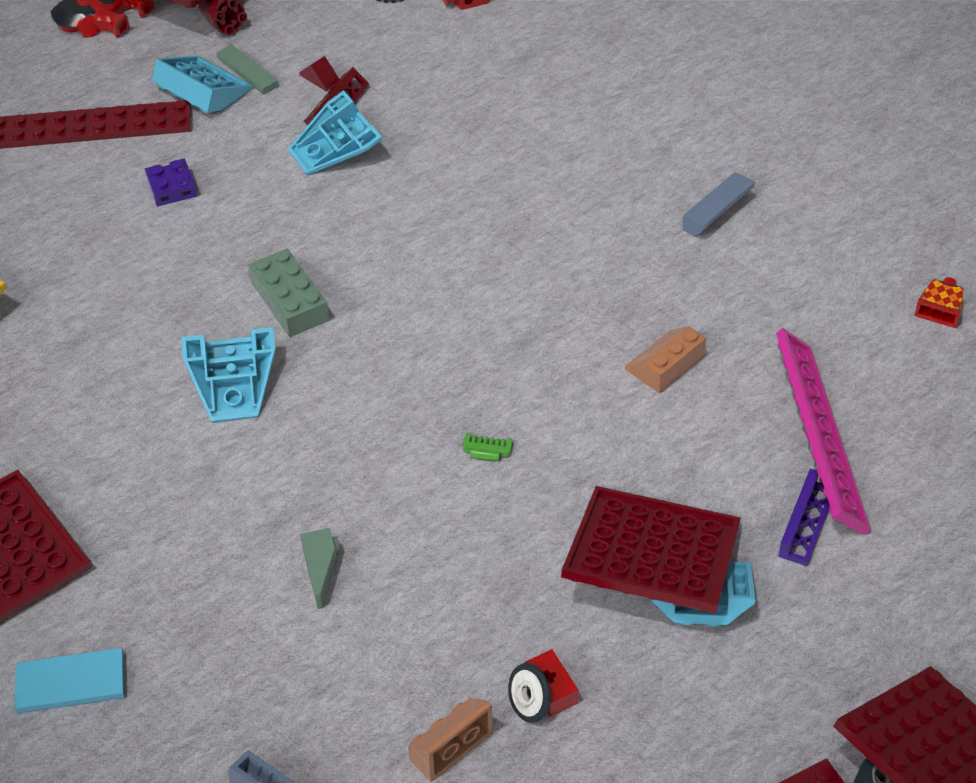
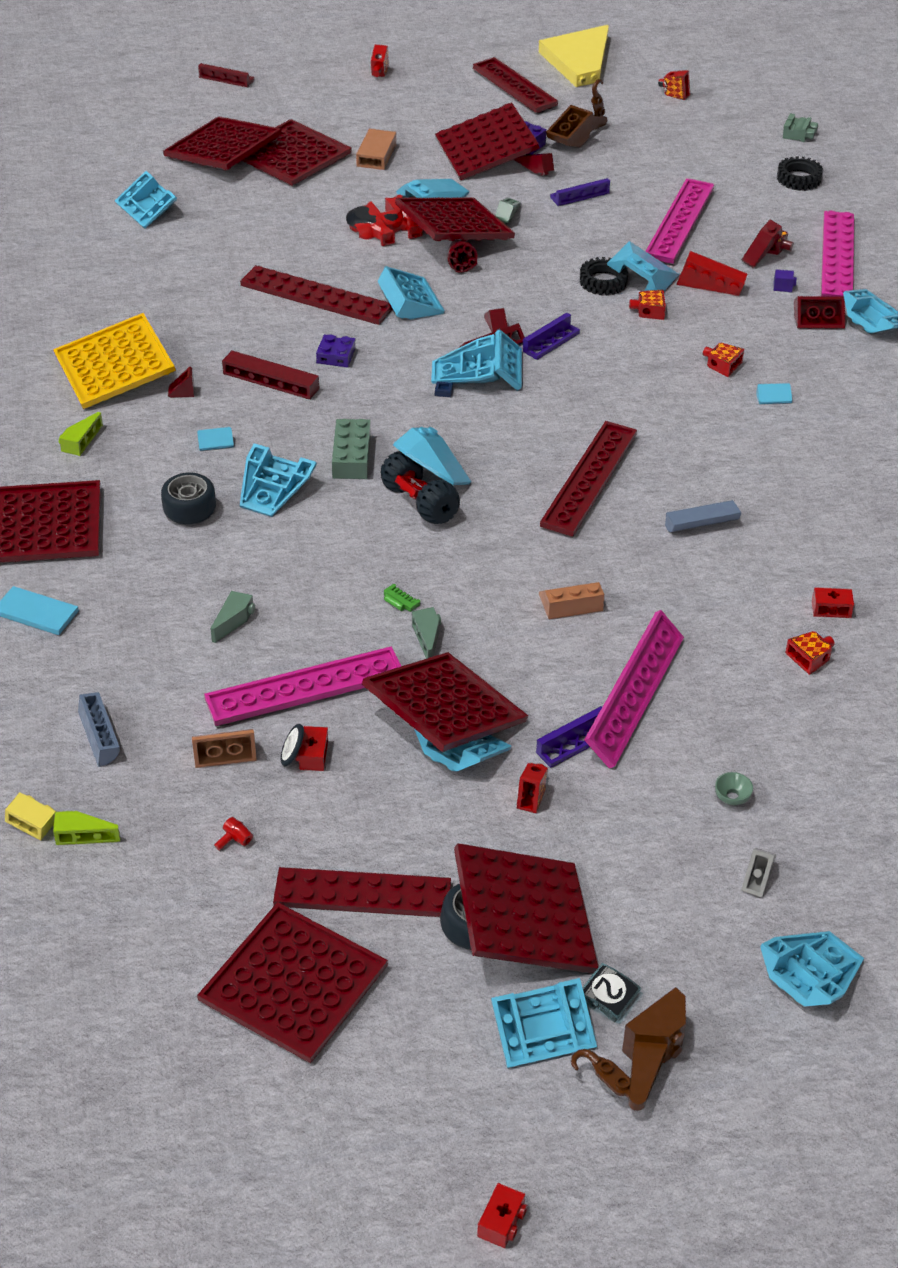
camera: 30 degrees right, 5 degrees down
sand green tile [216,45,279,94] -> none
none -> black wheel [161,472,216,524]
none -> dark red slope [168,366,194,398]
none -> medium azure slope [197,427,234,451]
none -> dark pink plate [204,646,401,727]
none -> dark red brick [222,350,319,400]
none -> black plate [380,451,460,524]
none -> medium azure wedge [393,427,471,485]
none -> sand green slope [412,607,442,659]
none -> dark blue tile [434,382,453,398]
none -> medium azure tile [495,329,522,391]
none -> red torso [516,763,548,813]
none -> dark purple fence [523,312,580,360]
none -> dark red plate [540,421,637,537]
none -> red torso [702,343,745,377]
none -> medium azure slope [756,383,792,404]
none -> red brick [812,587,854,618]

